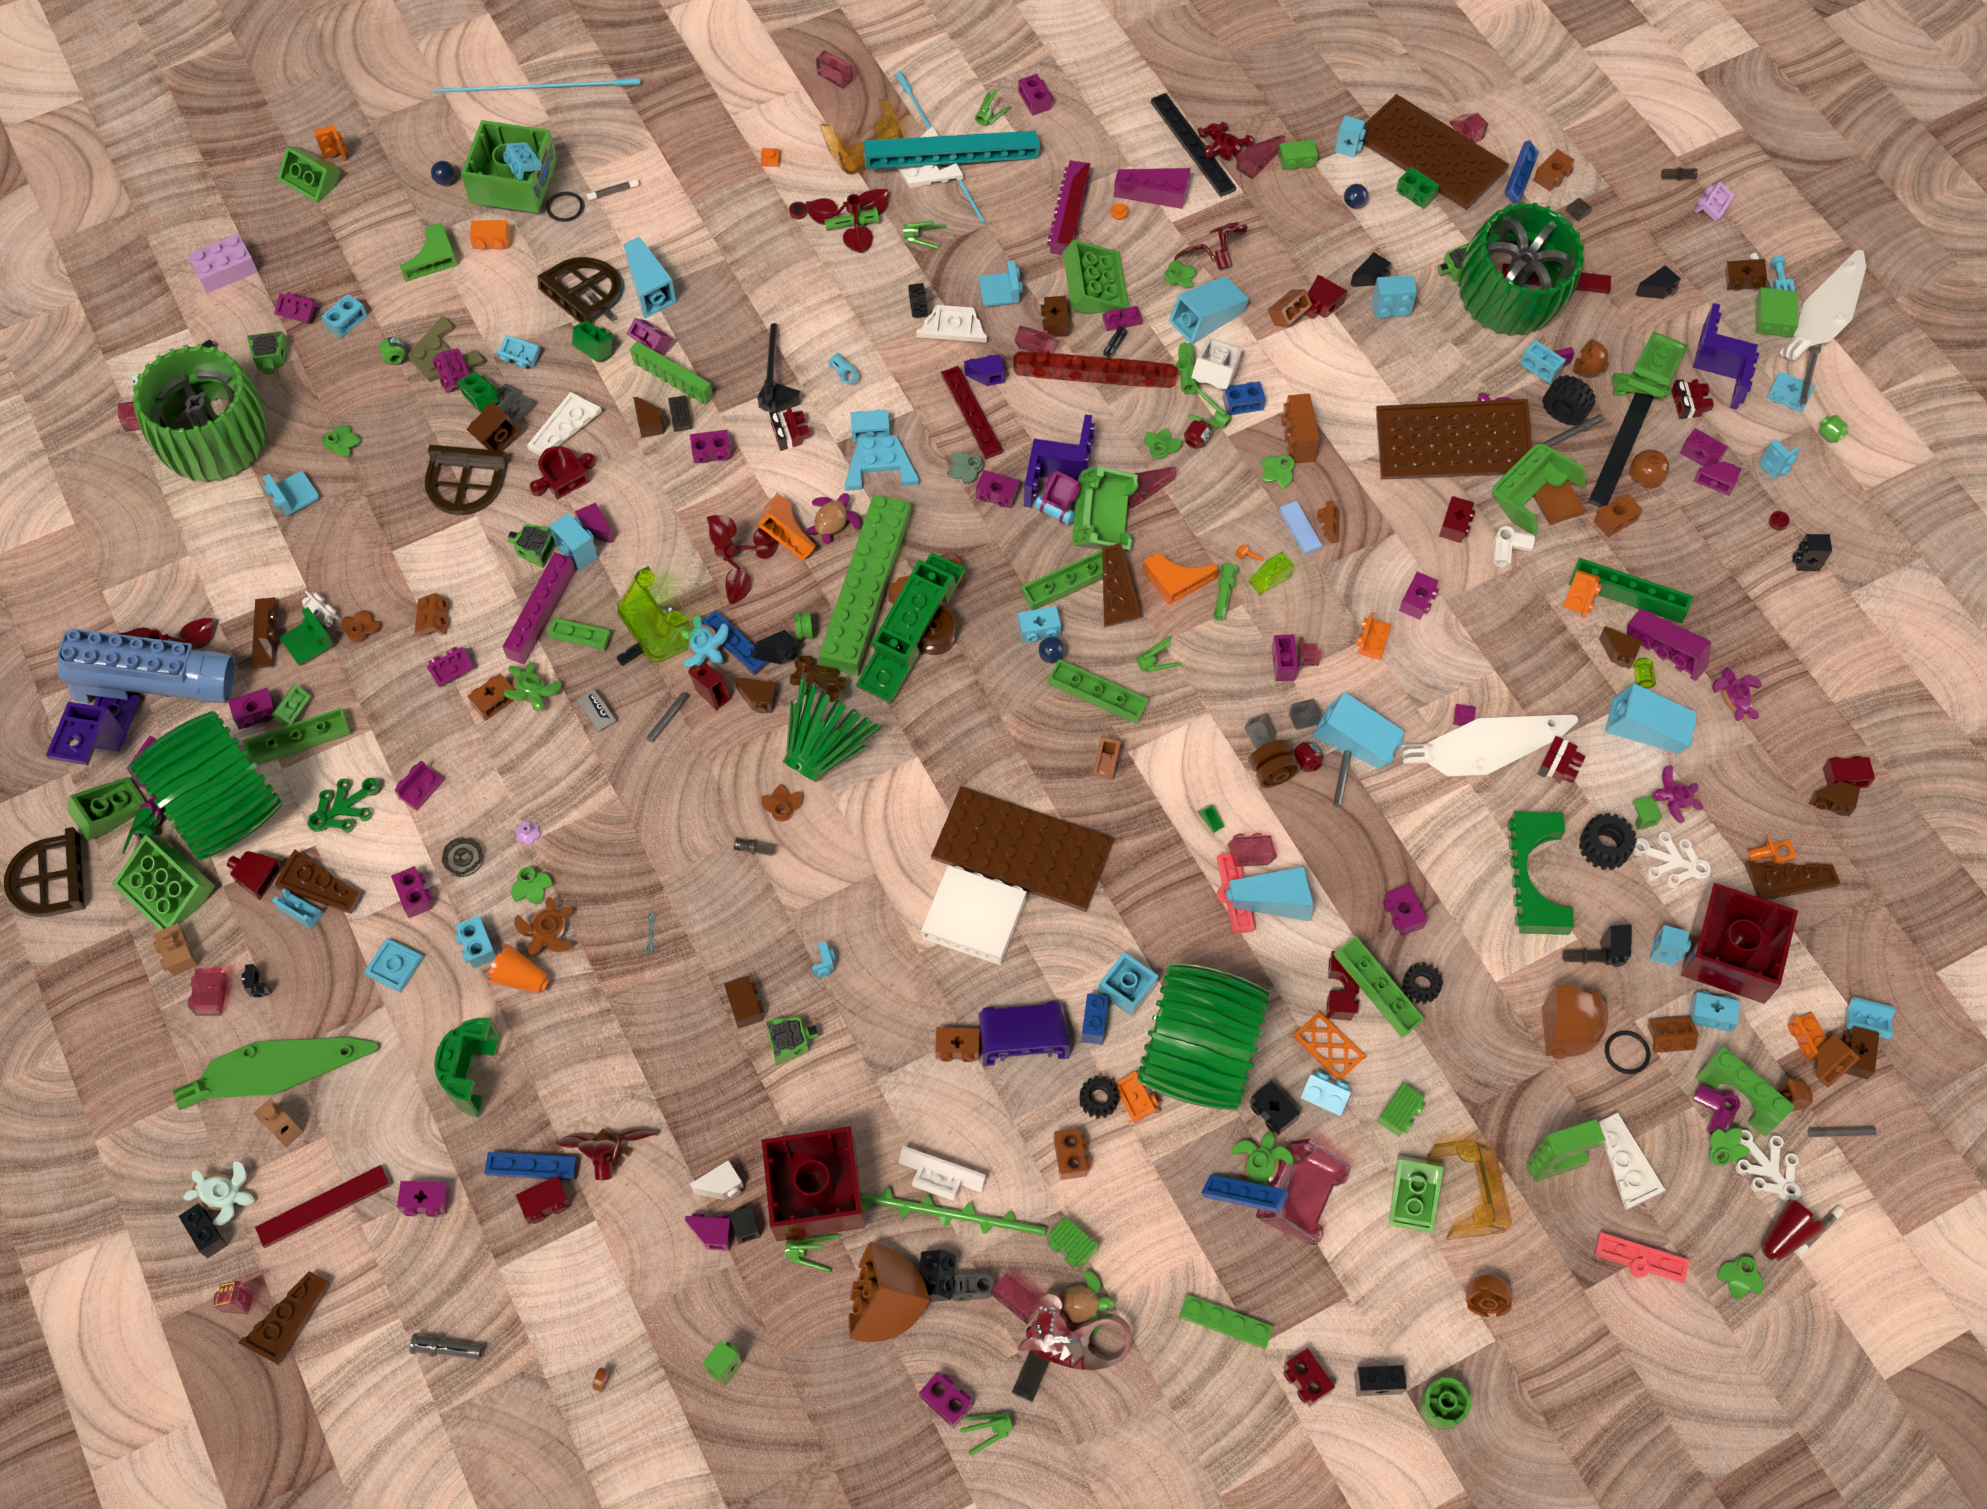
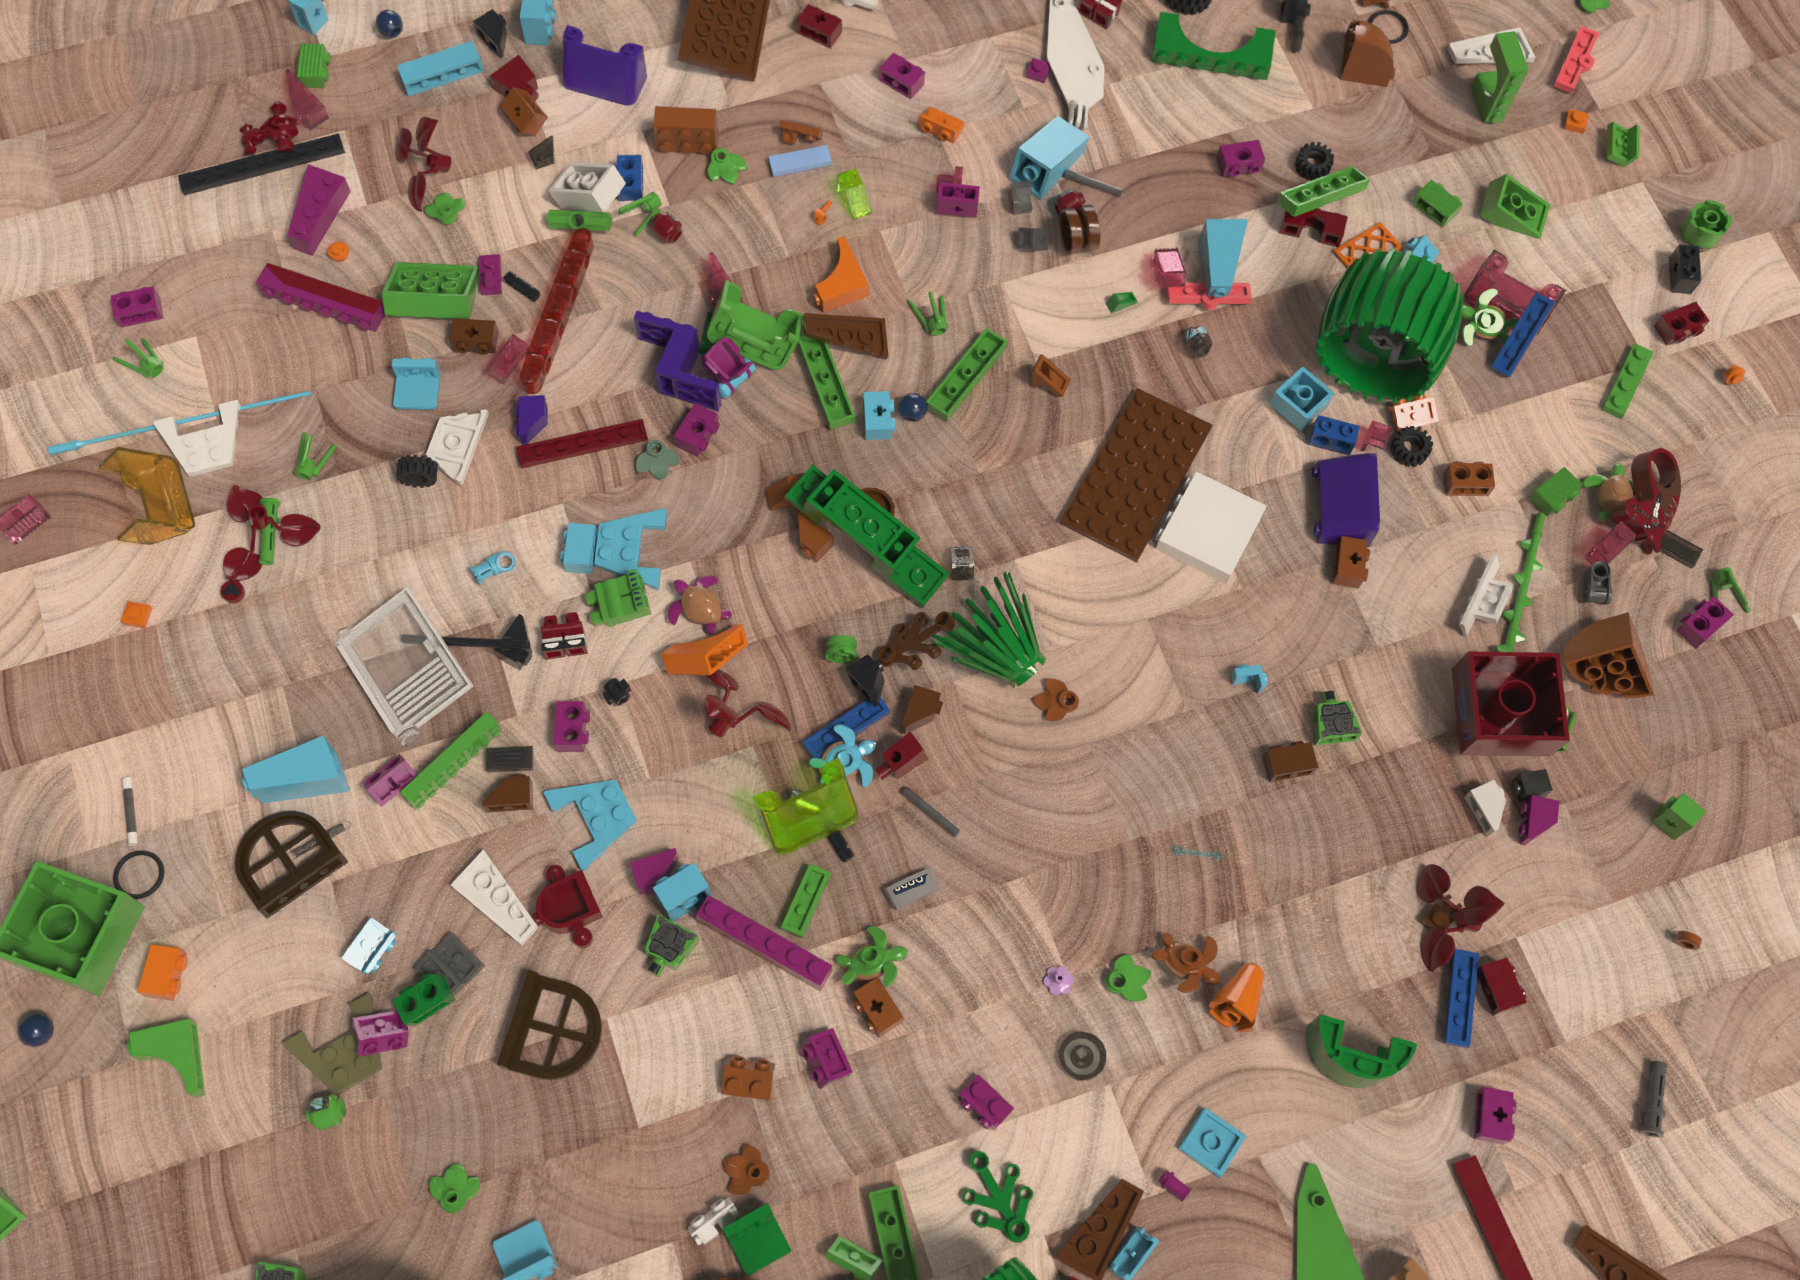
camera: 85 degrees left, 5 degrees up
magenta bracket [274,292,320,324] -> none
medium azure brick [321,294,367,339] -> none
magenta brick [391,866,433,918] -> none
medium azure brick [455,916,496,969] -> none
reddish brown brick [466,402,522,451] -> none
medium azure bracket [503,143,542,180] -> none
green brick [572,320,613,362] -> none
clear smoke axle [734,837,776,856] -> none
bright green brick [819,494,911,676] -> none
teal brick [863,130,1040,169] -> none
black brick [919,1249,956,1302] -> none
bright green plate [1144,428,1182,459] -> none
medium azure slope [1169,276,1249,344] -> none
bright green pin [1213,563,1238,621] -> none
clear yellow windscreen [1428,1140,1512,1240] -> none
dark orange cylinder [1466,1273,1512,1317] -> none
none -> clear door [335,587,474,747]
none -> medium azure brick [397,41,484,96]
none -> clear smoke piece [528,135,555,169]
none -> medium azure wing [543,780,637,872]
none -> dark purple windscreen [561,25,647,106]
none -> bright green hips [585,569,652,627]
none -> black gear [602,678,631,706]
none -> clear smoke bracket [950,546,974,581]
none -> magenta pin [1158,1170,1191,1202]
none -> clear smoke head [1182,326,1213,358]
none -> clear pink panel [1360,420,1393,452]
none -> orange plate [1564,109,1588,134]
none -> bright green bracket [1606,122,1640,167]
none -> orange plate [1723,365,1745,385]

